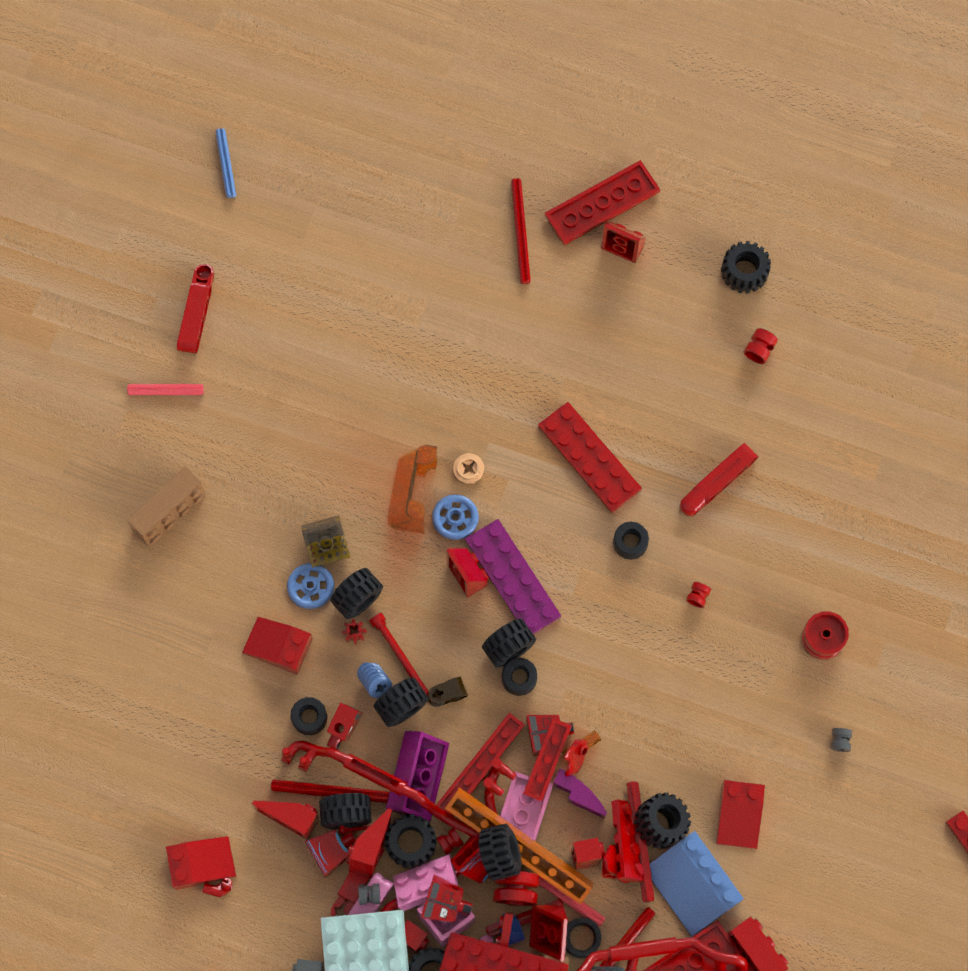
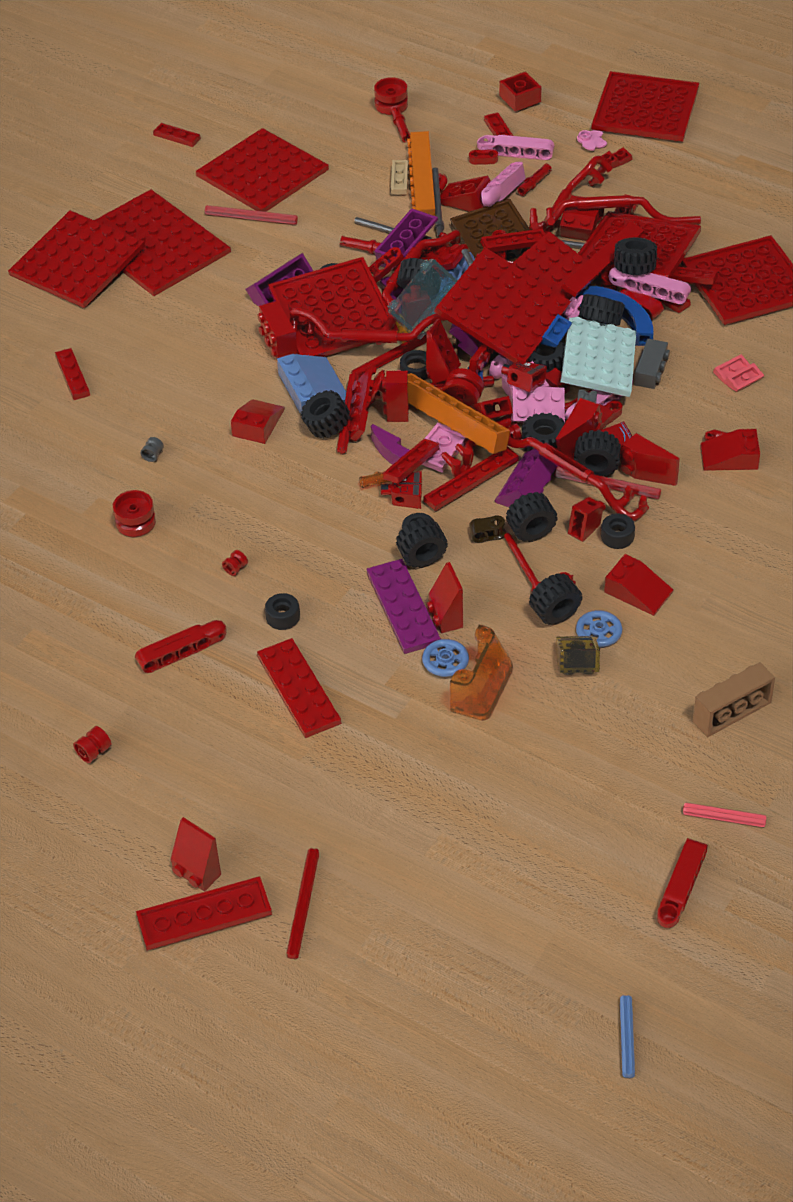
camera: 165 degrees left, 25 degrees down
medium blue piece [357,662,392,698] -> none
light nougat gear [453,453,484,484] -> none
black tyre [478,824,521,881] -> none
red plate [563,739,588,776] -> none
black tyre [721,241,771,294] -> none

